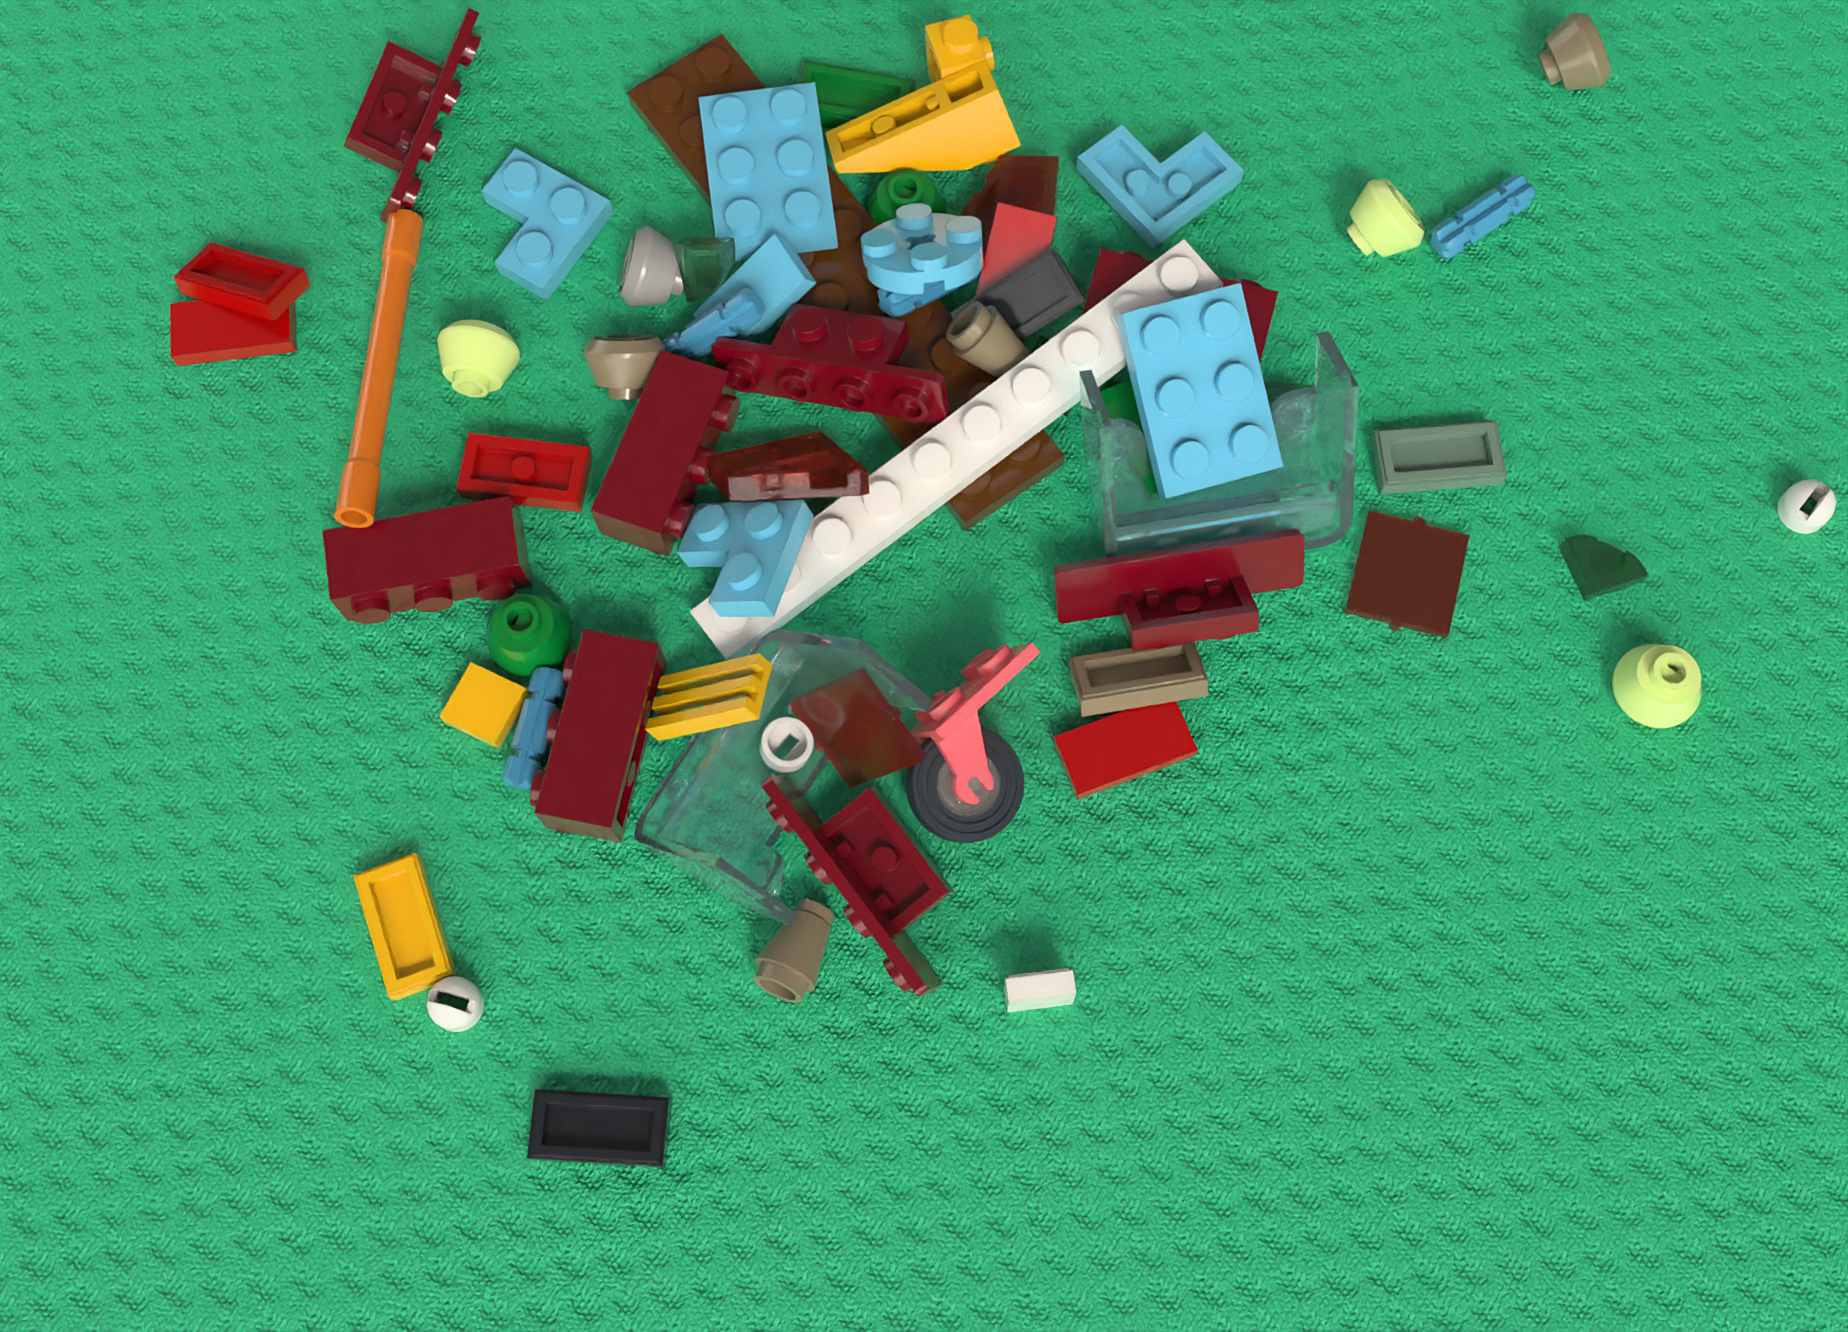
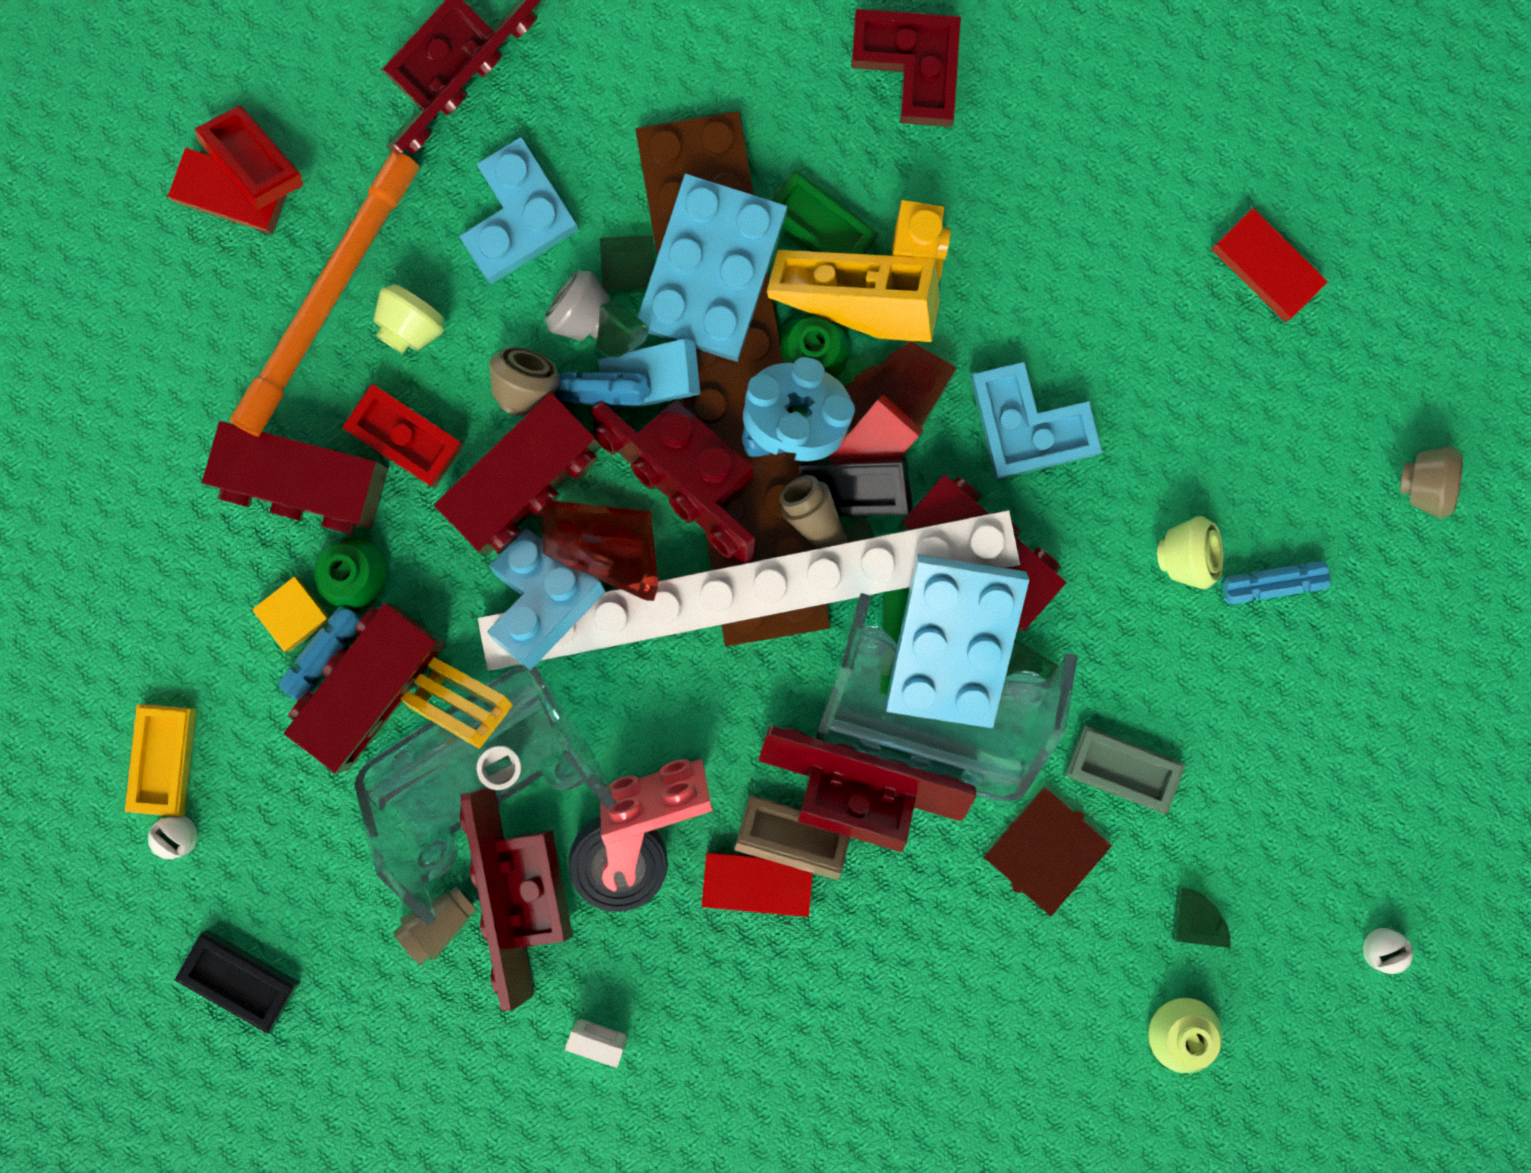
camera: 20 degrees right, 15 degrees up
clear red piece [789,668,927,788] -> none
none -> clear green tile [600,235,655,294]

